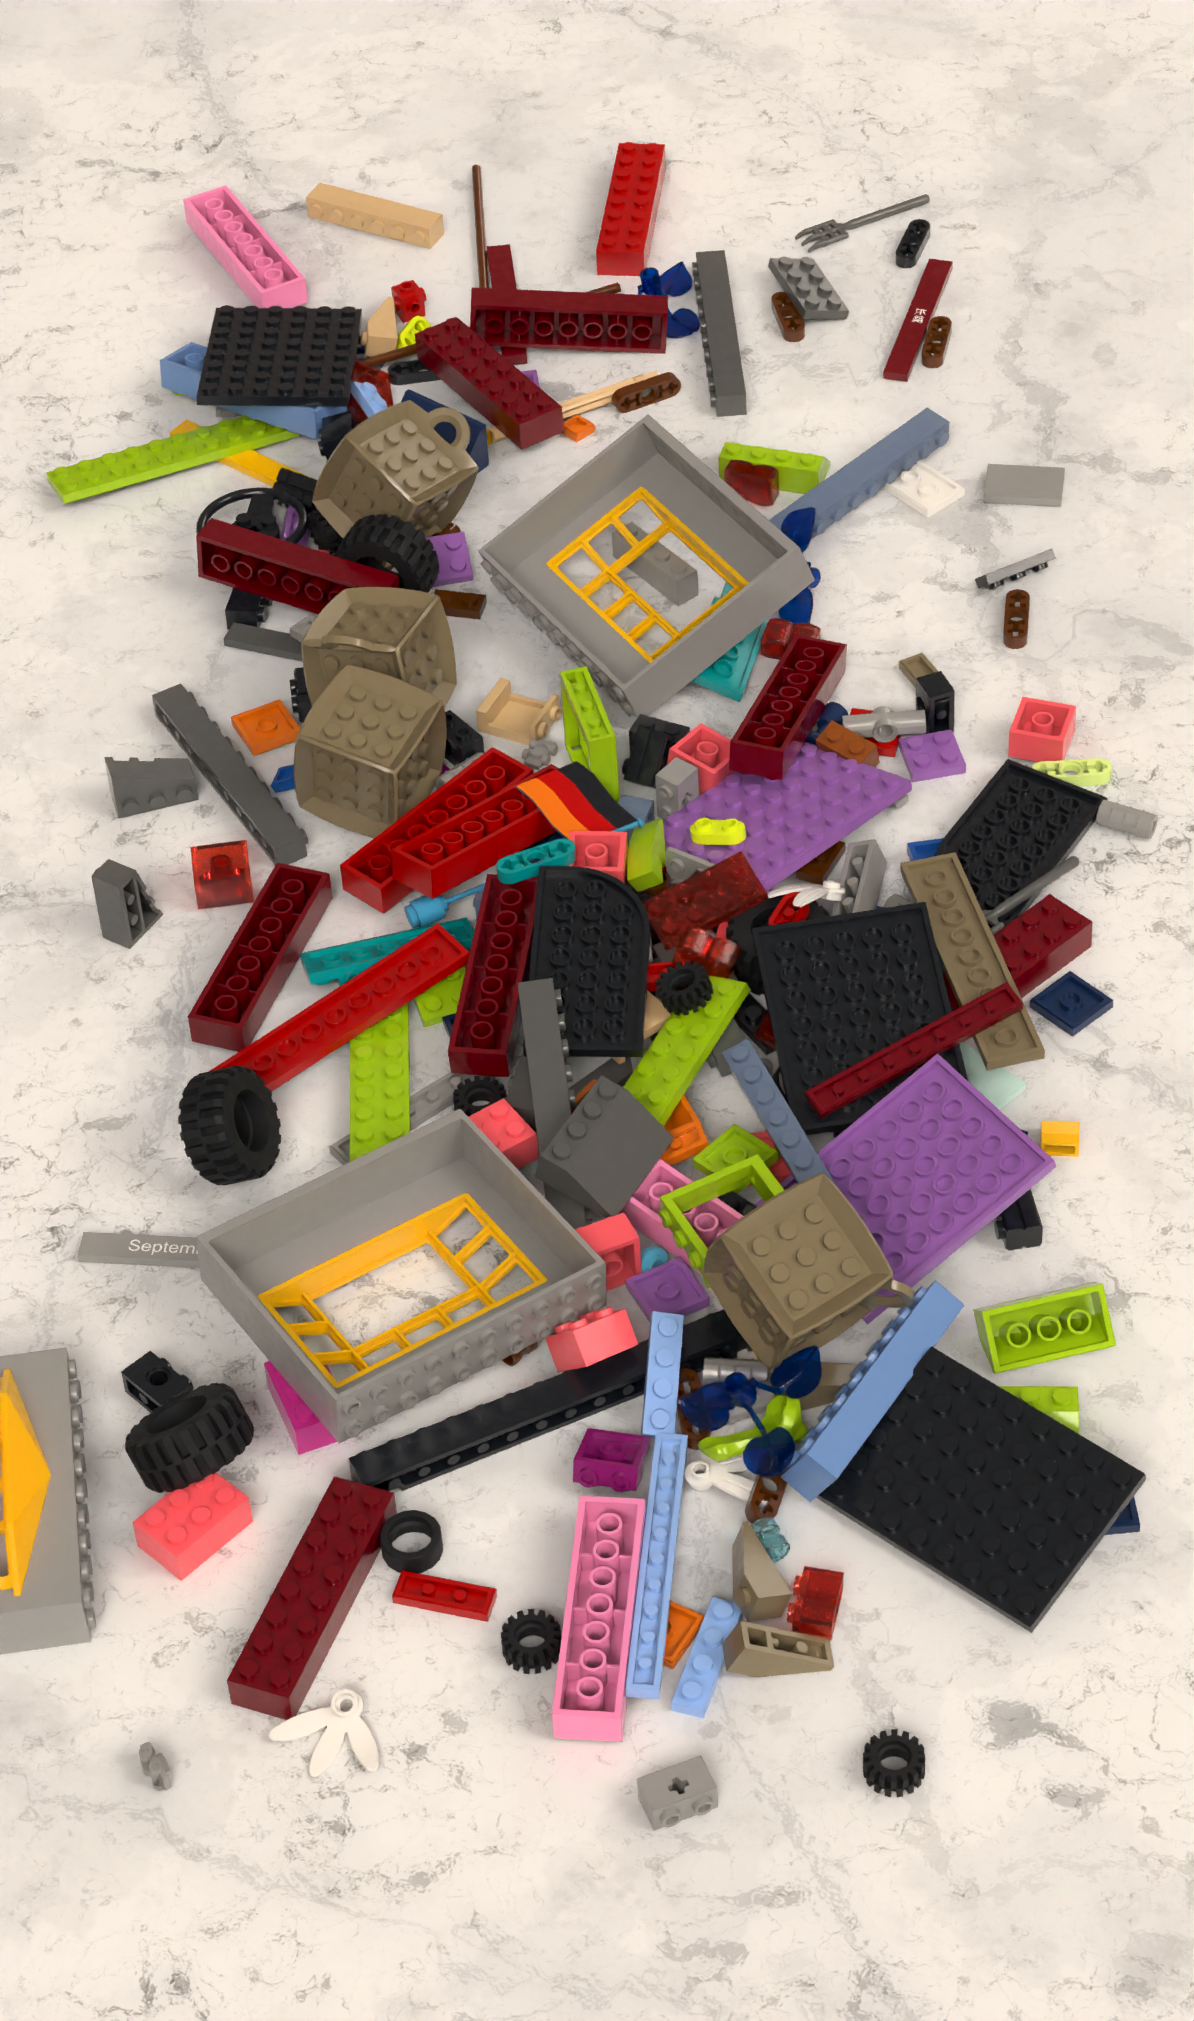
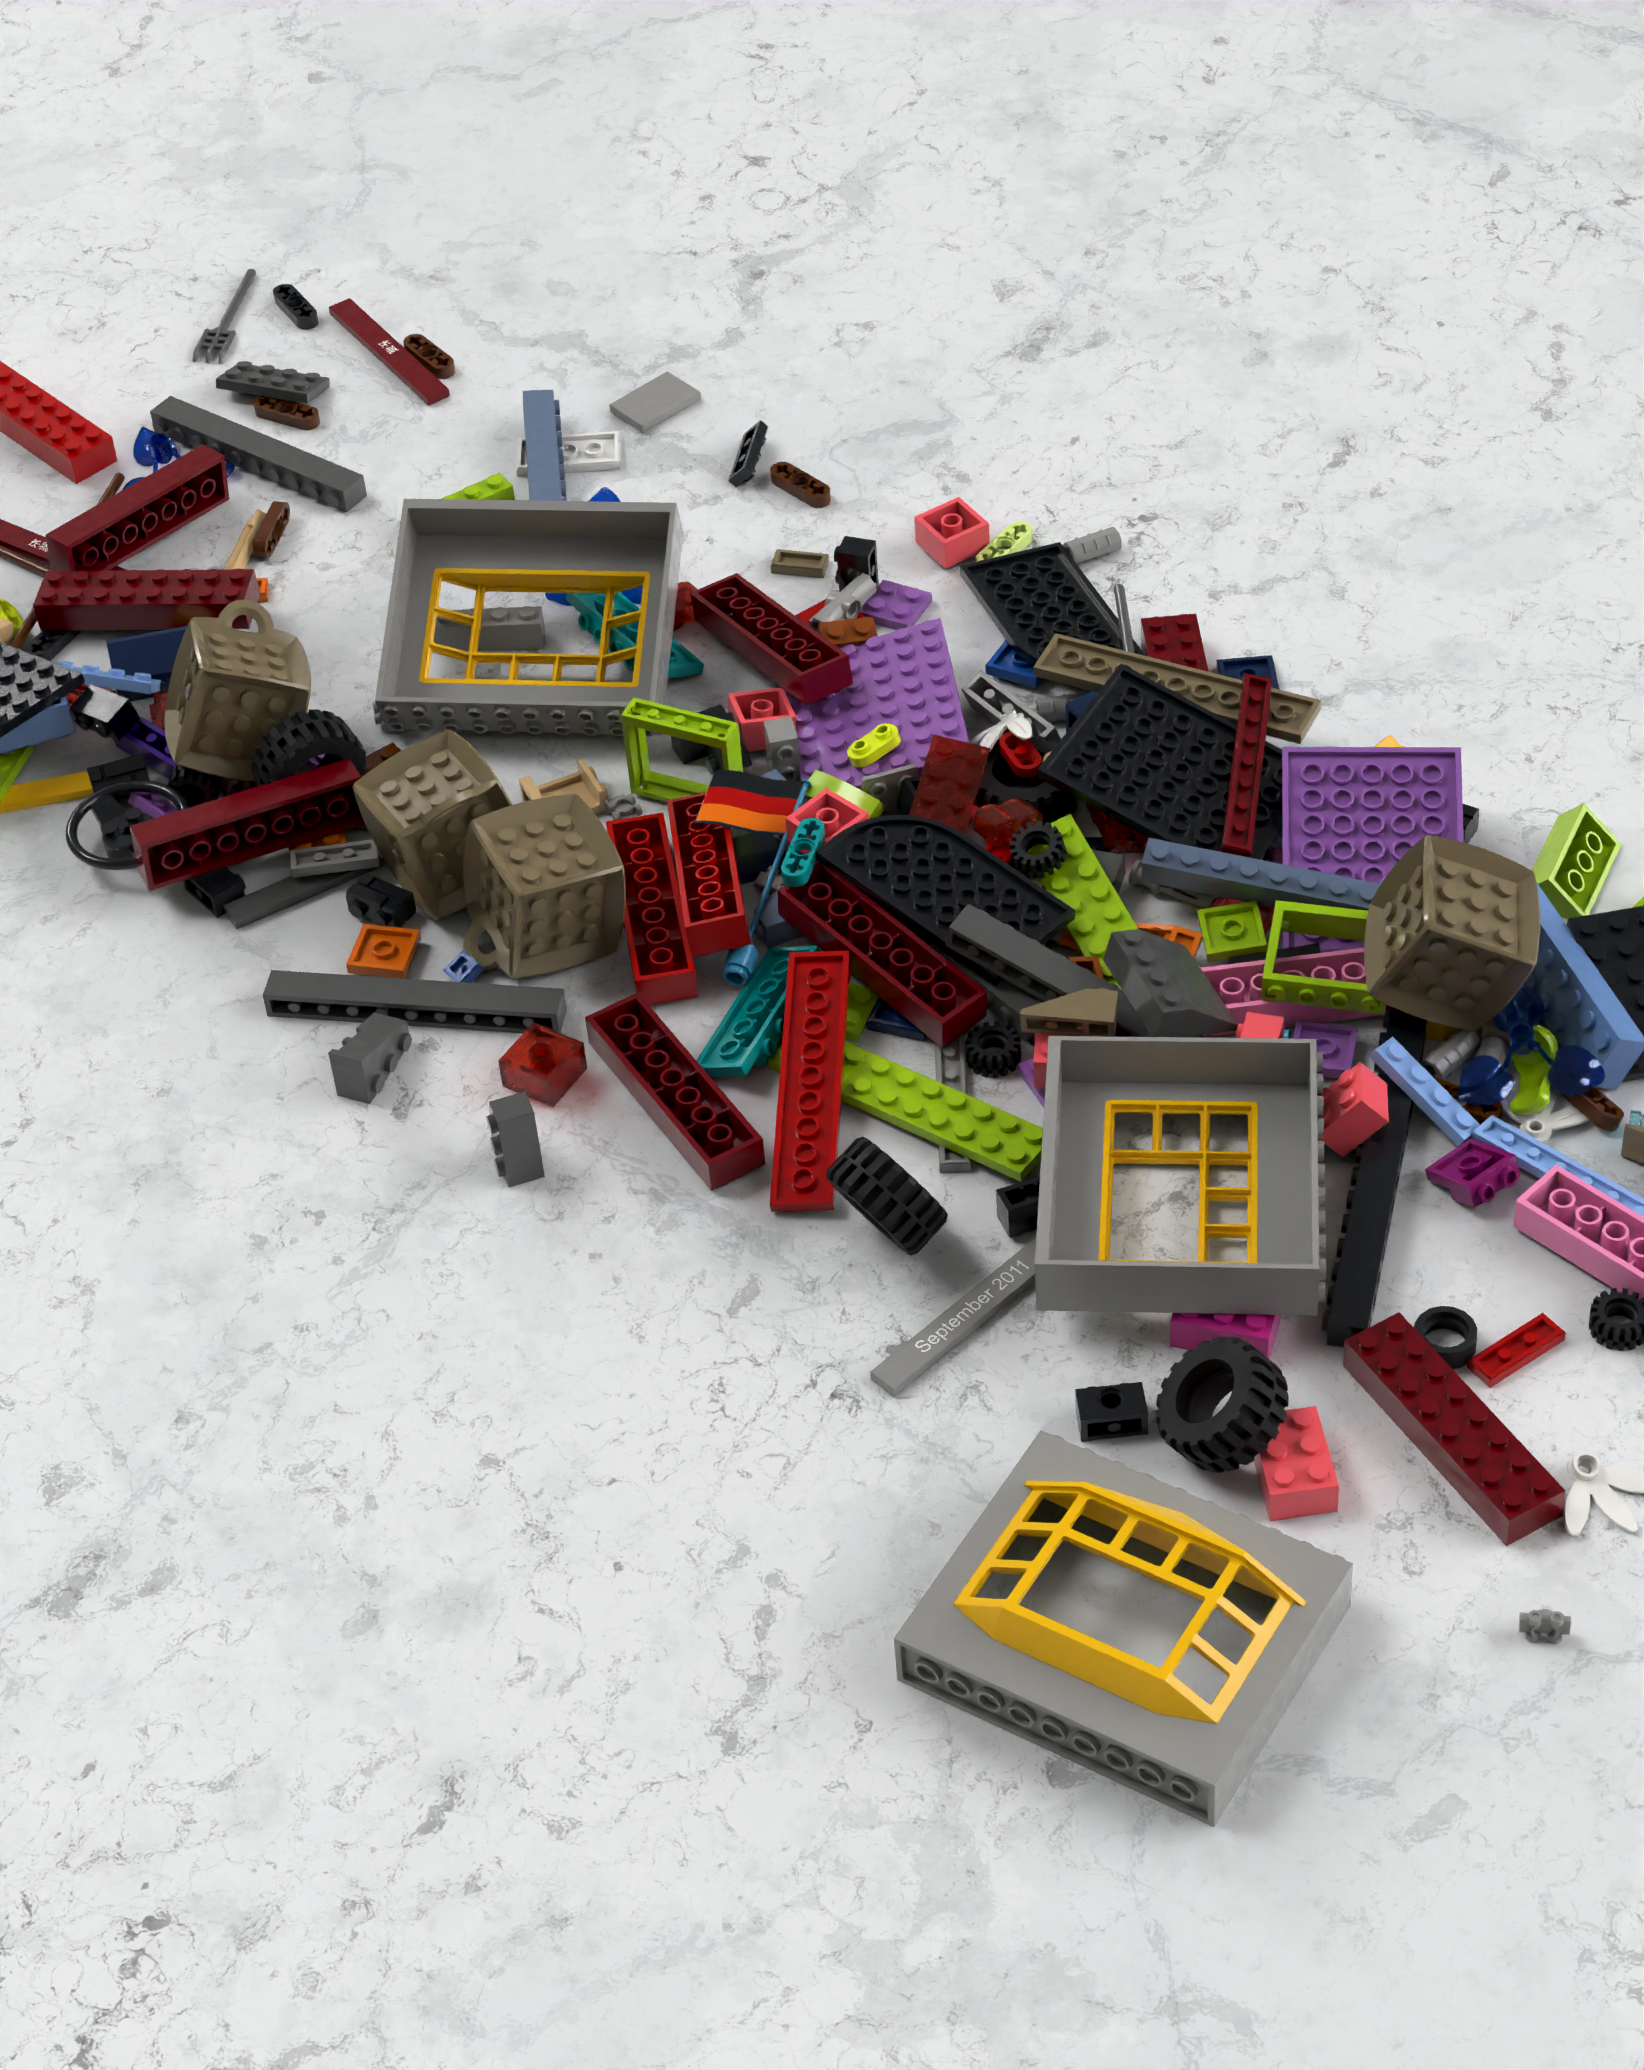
camera: 50 degrees left, 0 degrees up
none -> dark tan slope [1020,988,1119,1037]

